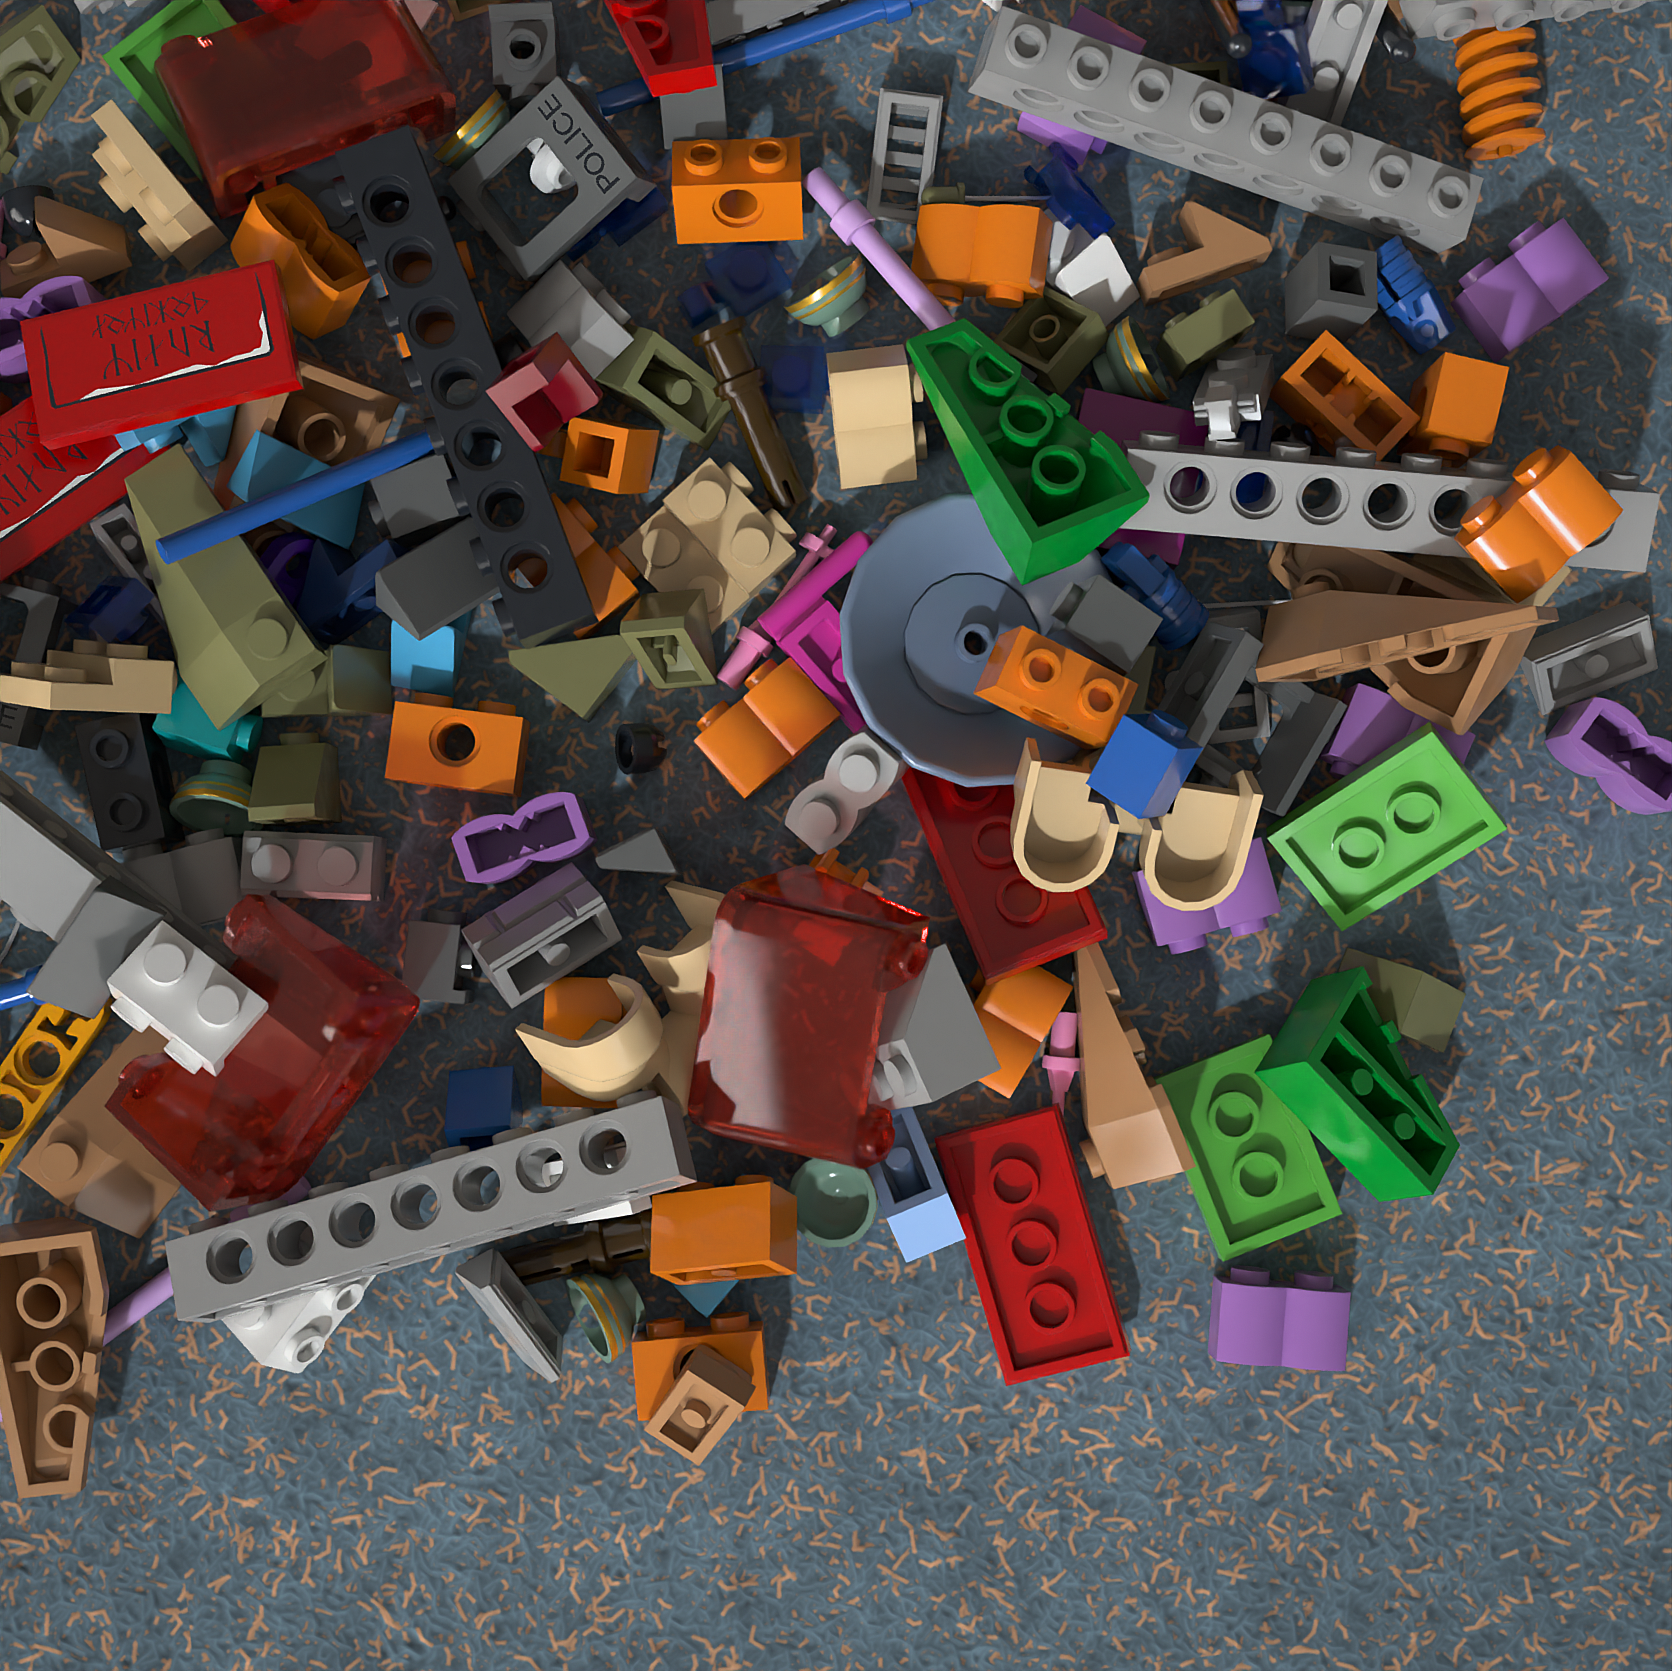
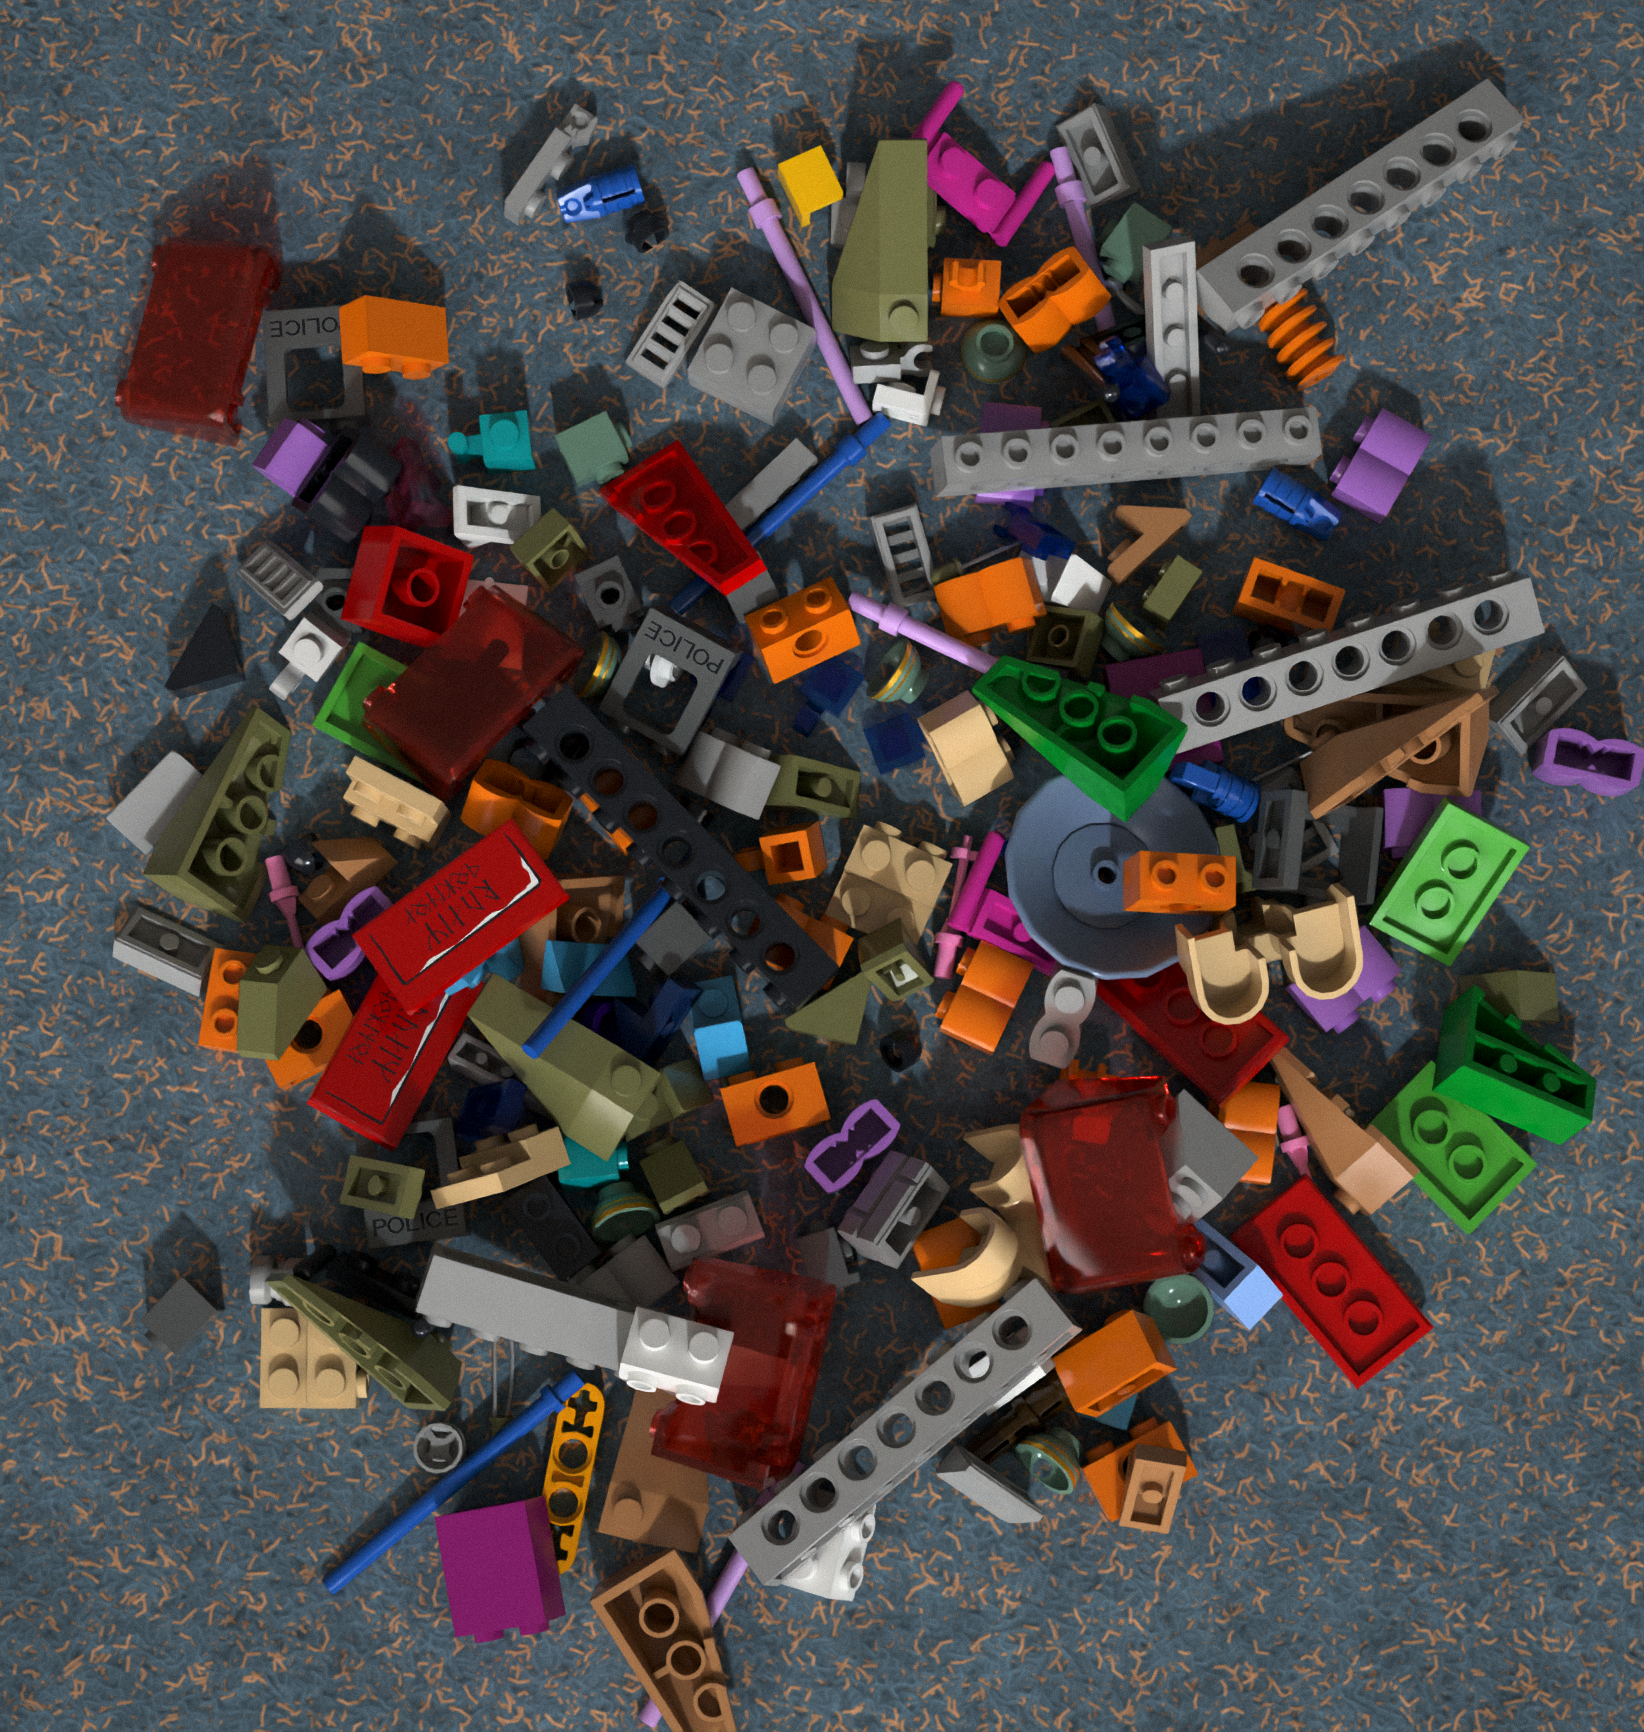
camera: 20 degrees left, 5 degrees down
slope [26,875,167,1019] -> none
dark grey slope [375,516,517,641] -> none
blue brick [444,1065,523,1152] -> none
dark red panel [486,332,603,452] -> none
dark grey slope [595,827,684,876] -> none
dark brown pin [691,315,811,512] -> none
dark grey brick [1045,574,1163,676] -> none
blue brick [1086,709,1204,819] -> none
light grey hinge [1193,349,1275,441] -> none
medium lavender brick [1208,1265,1351,1371] -> none
dark grey brick [1285,241,1378,344] -> none
orange brick [1397,352,1509,468] -> none
orange brick [1454,445,1623,604] -> none

